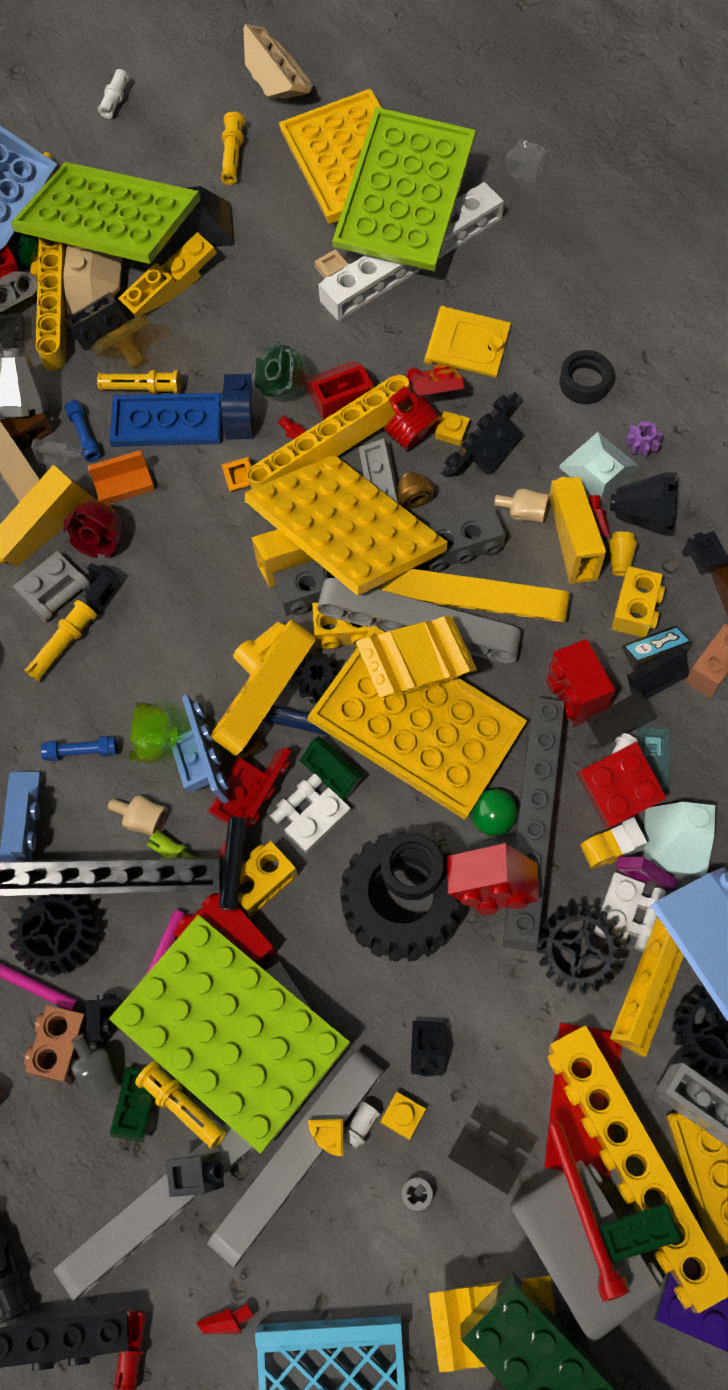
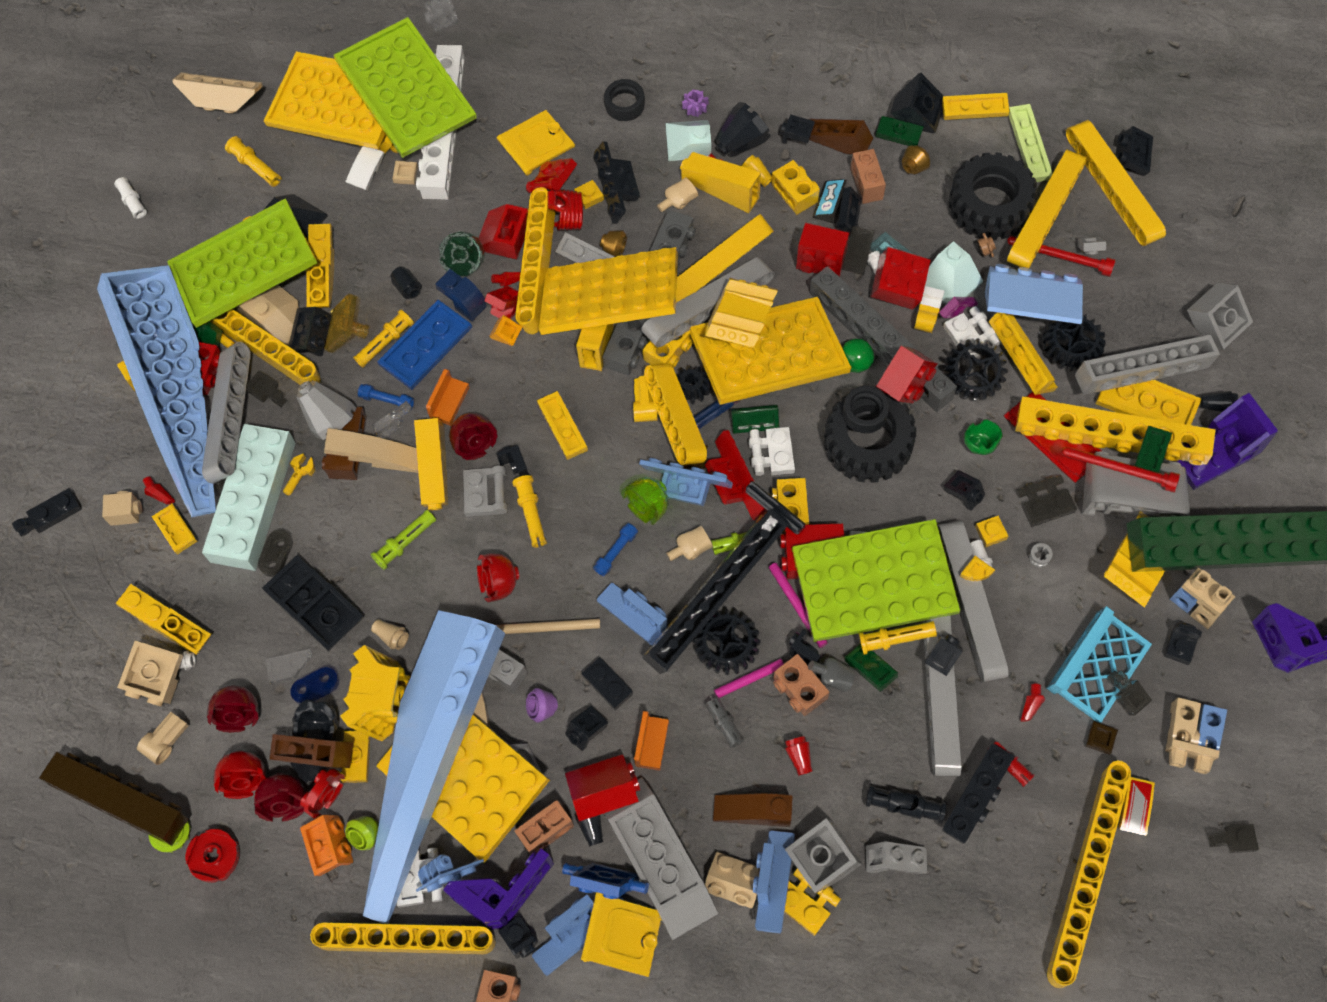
camera: 50 degrees left, 0 degrees up
none -> white slope [346,146,385,191]
none -> black brick [390,266,422,299]
none -> red slope [485,286,518,319]
none -> yellow plate [537,391,588,460]
none -> green hair [963,419,1003,455]

